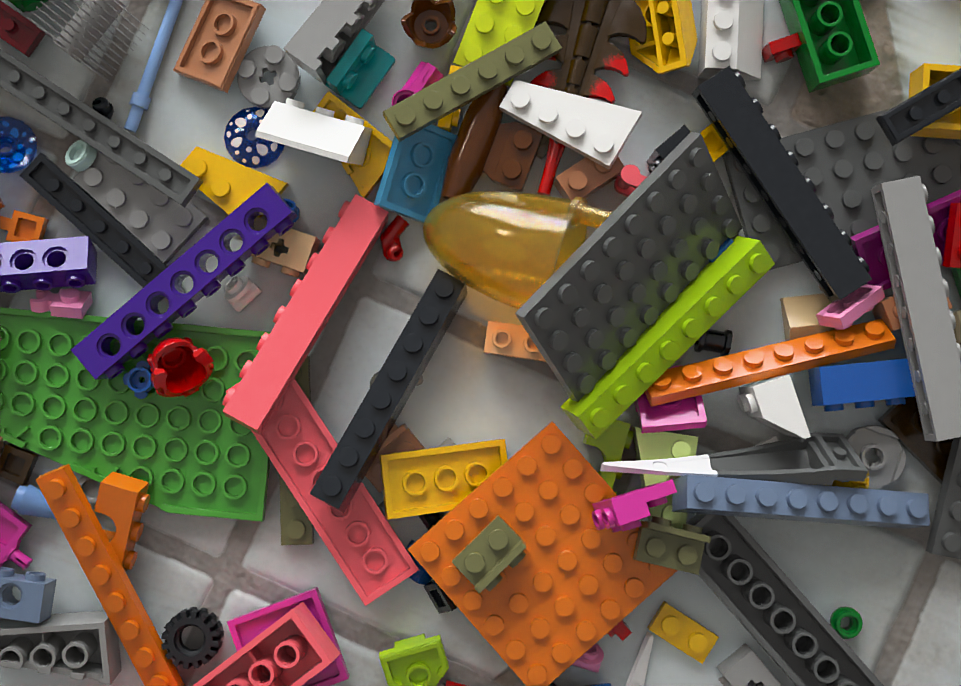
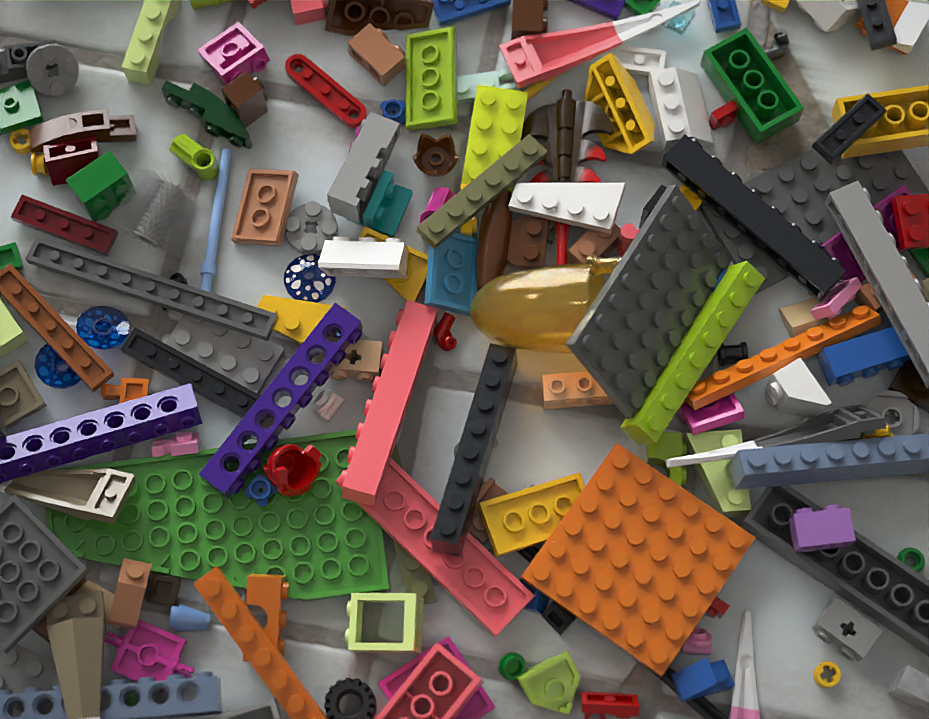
camera: 15 degrees left, 15 degrees down
light aqua tile [65,140,97,172] -> none
olive bracket [452,515,527,593] -> none
dark pink plate [592,479,677,533] -> none
olive bracket [633,516,711,575] -> none
yellow plate [647,601,719,664] -> none
none -> yellowish green window [345,593,424,654]
none -> green plate [498,652,526,681]
none -> medium lavender brick [789,504,856,553]

